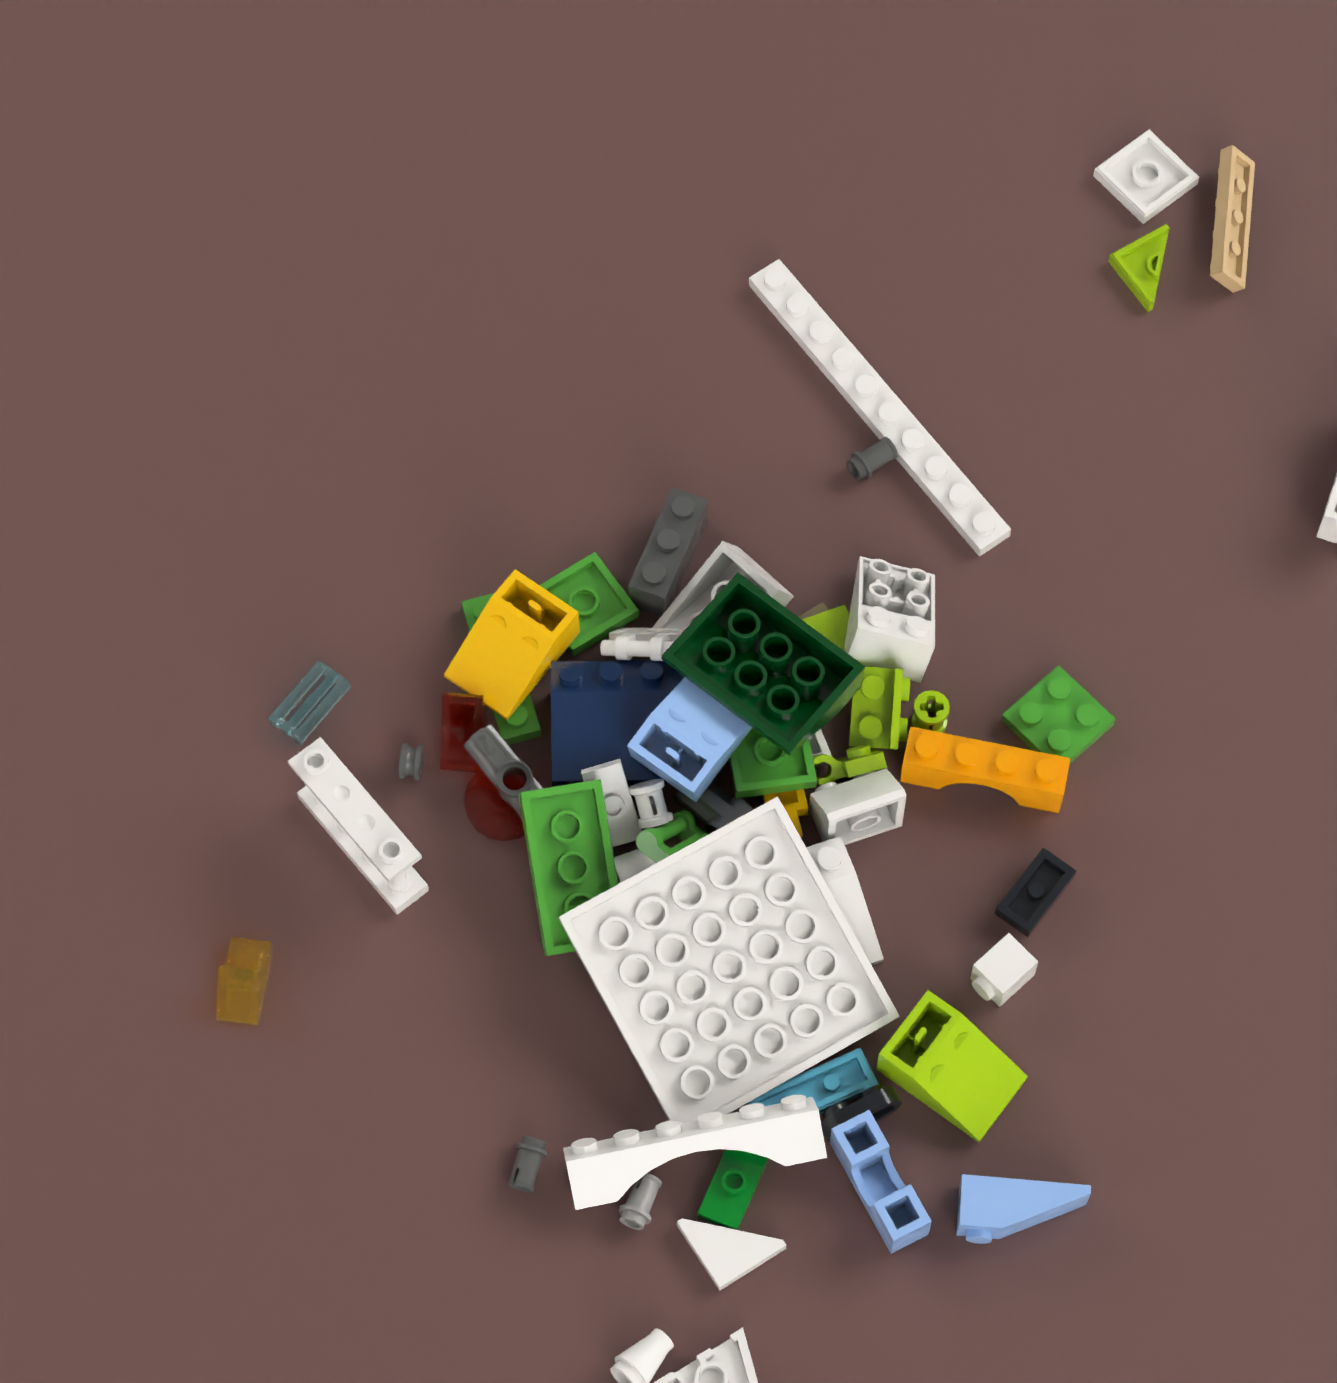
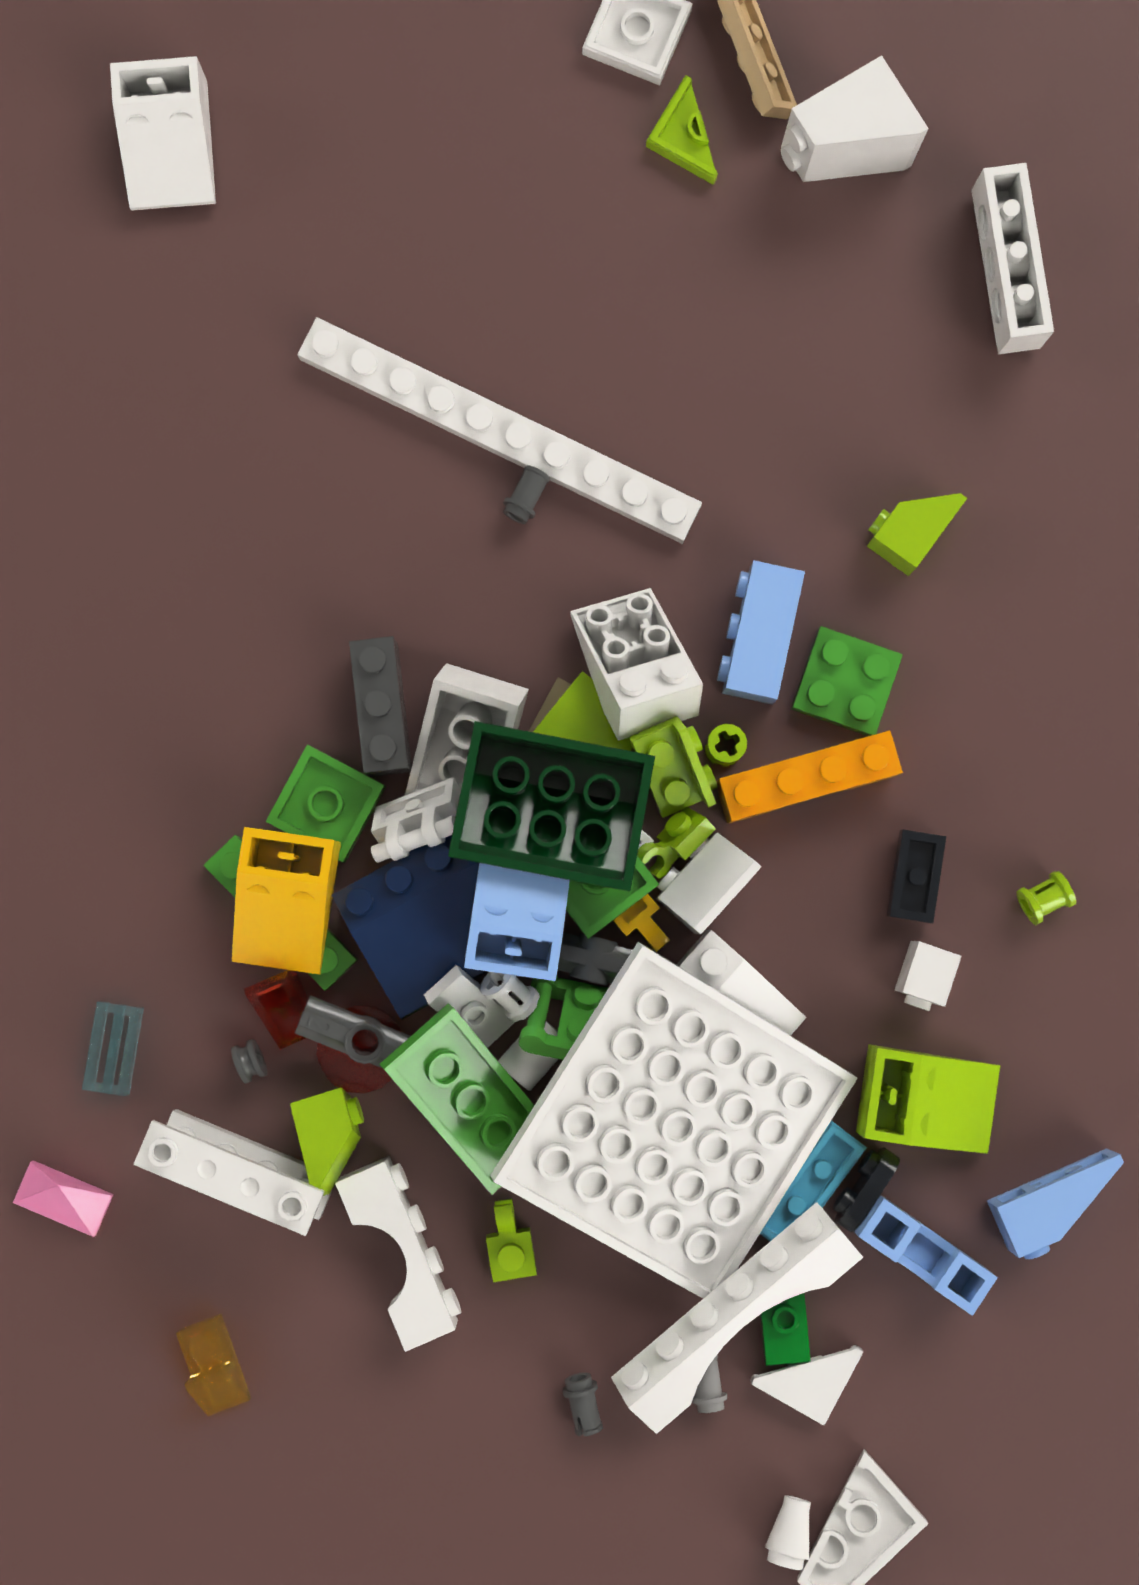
camera: 30 degrees left, 20 degrees up
none -> bright pink slope [13,1160,114,1237]
none -> white slope [110,56,216,211]
none -> lime slope [290,1087,364,1196]
none -> white arch [335,1156,461,1352]
none -> lime plate [486,1198,537,1282]
none -> light blue brick [717,560,805,705]
none -> white slope [781,55,929,182]
none -> lime slope [867,493,967,576]
none -> lime bush [1016,871,1076,925]

